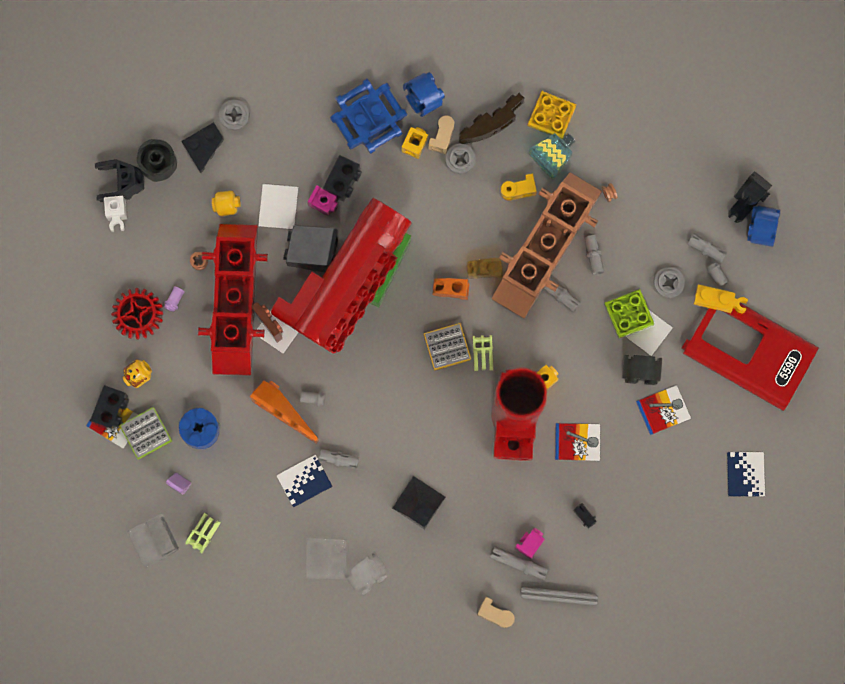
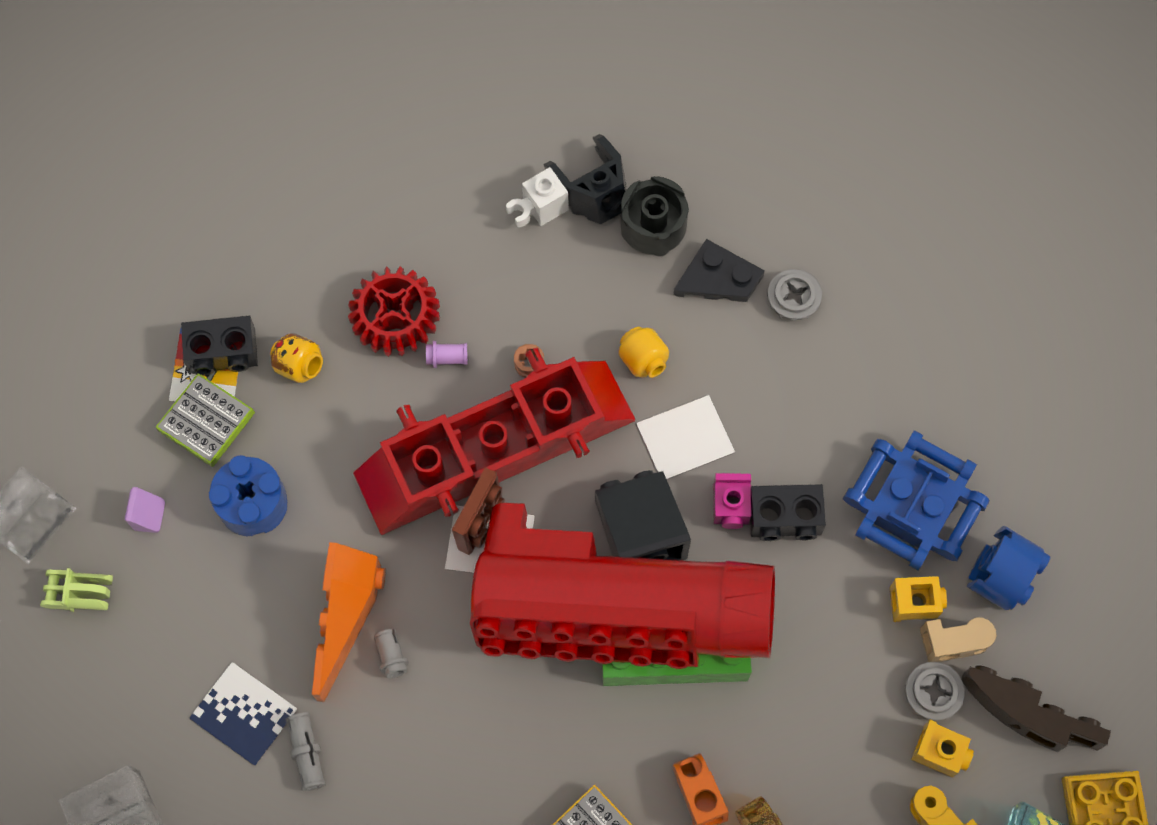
camera: 65 degrees right, 10 degrees down
none -> yellow brick [911,720,974,778]

